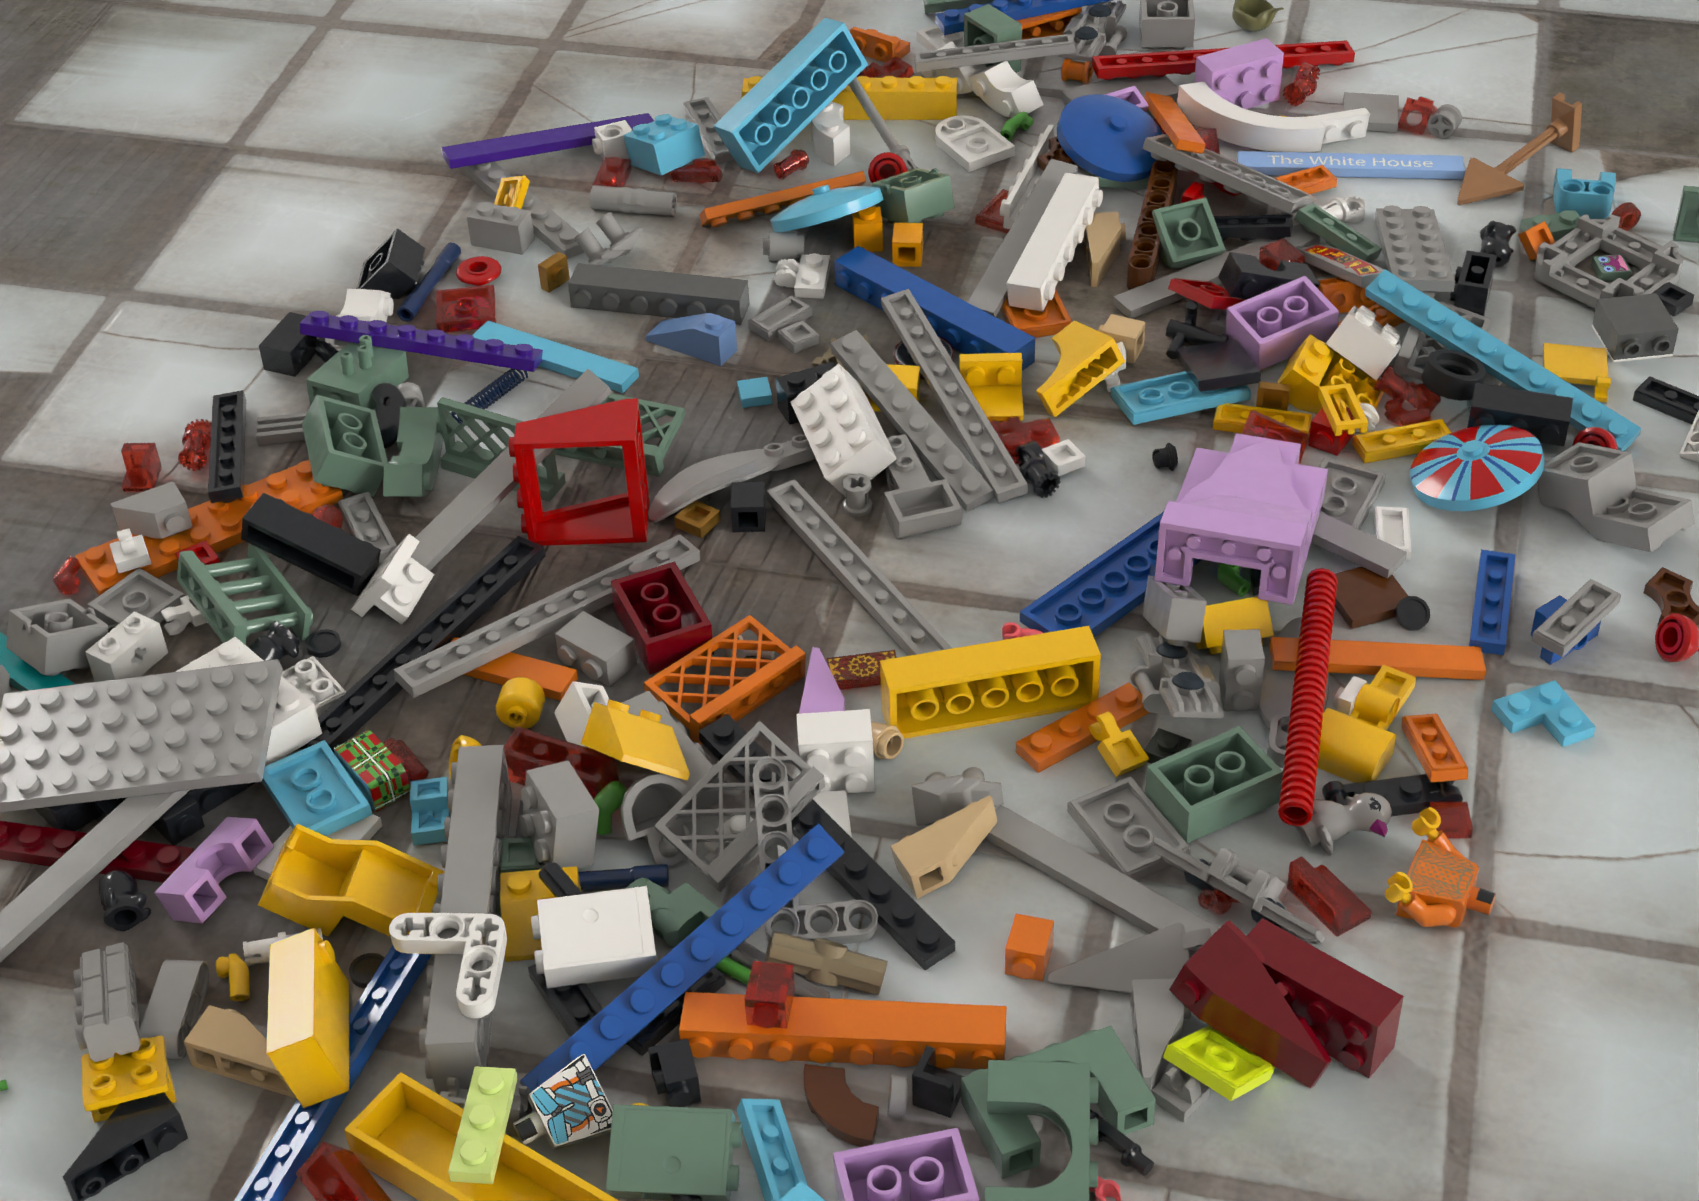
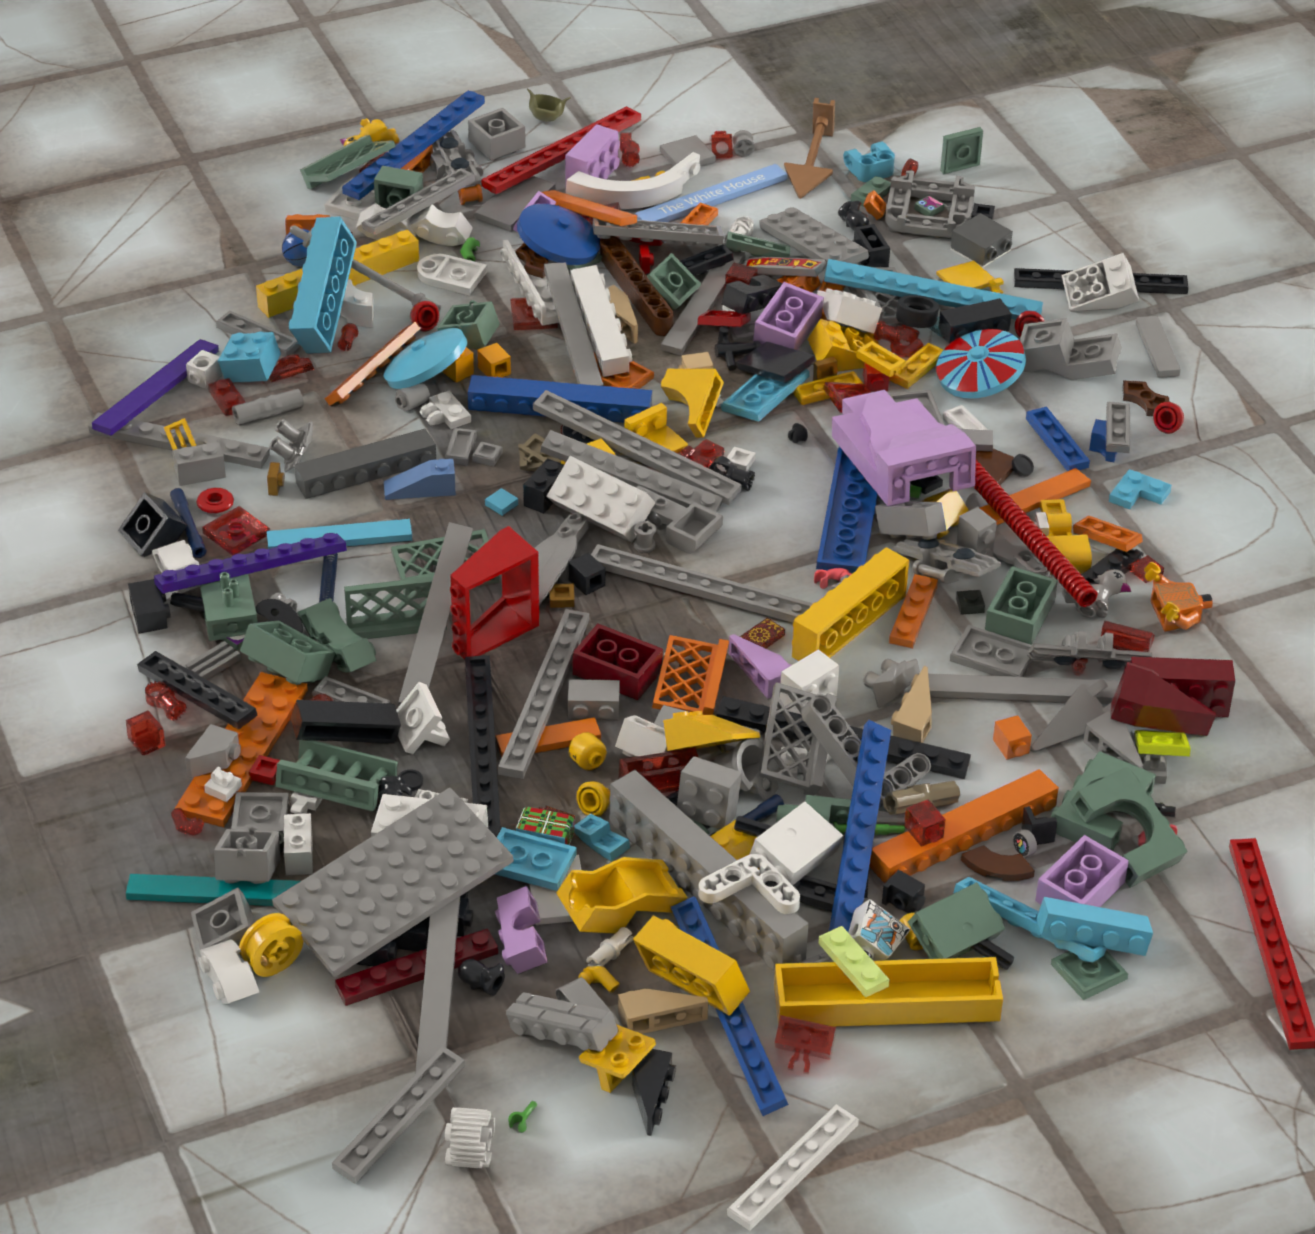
camera: 40 degrees left, 0 degrees up
yellow plate [1089,711,1149,777] -> none

